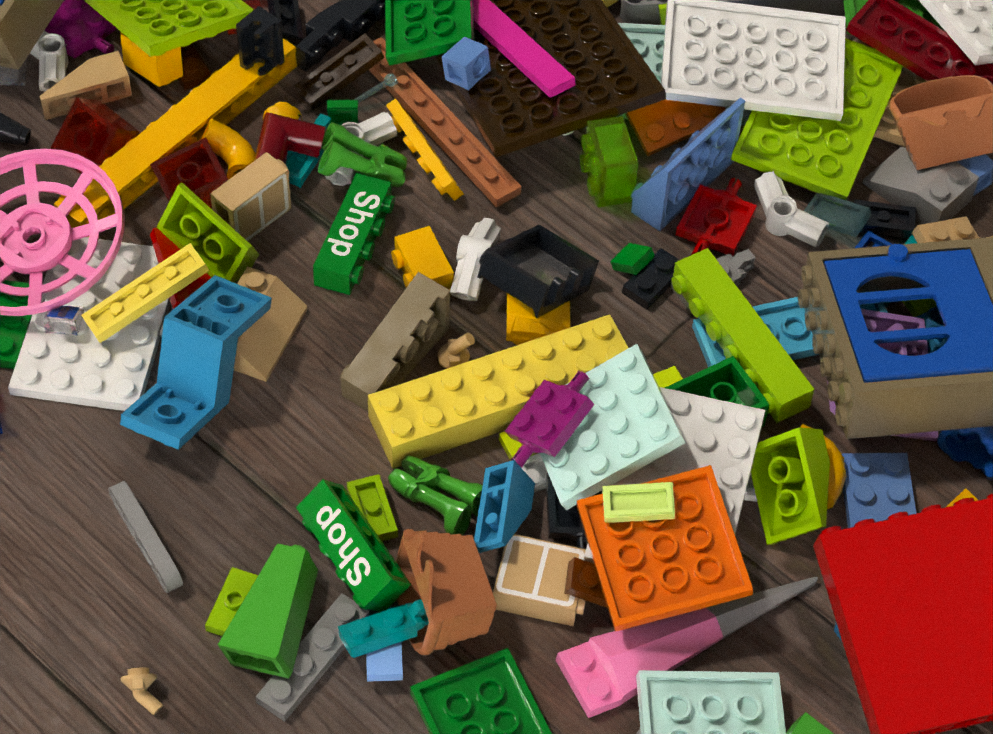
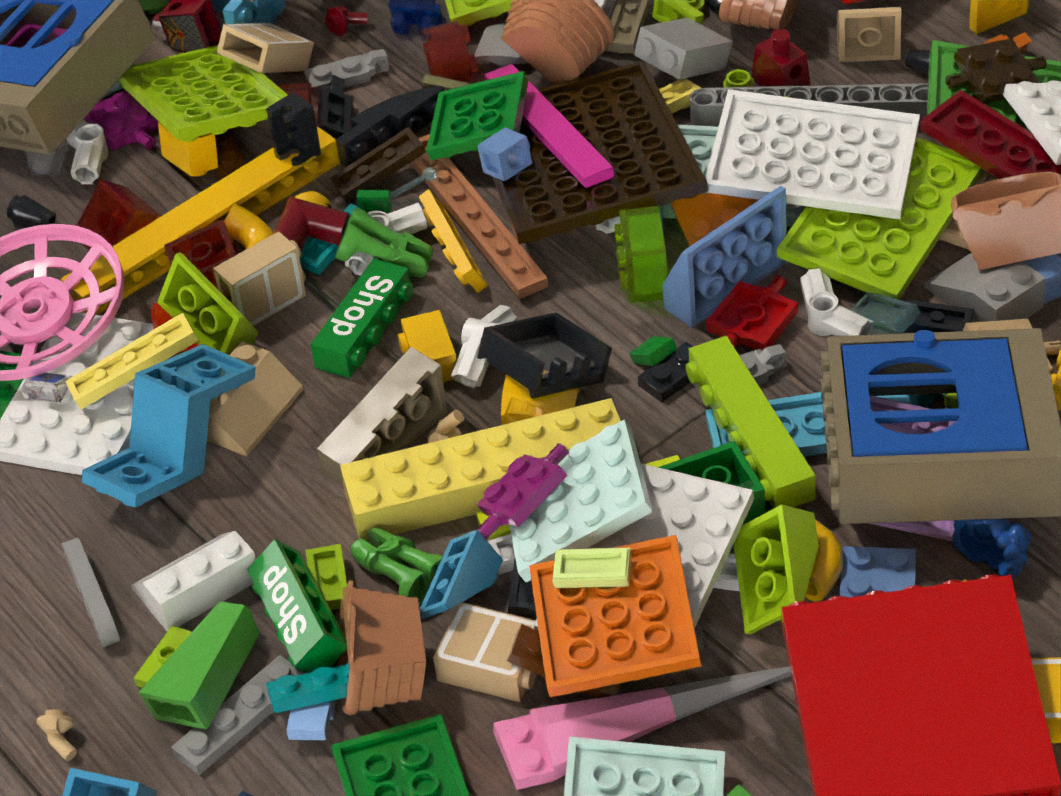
camera: 15 degrees right, 10 degrees down
tan slope [40,51,132,120] -> none
none -> white slope [131,531,256,631]

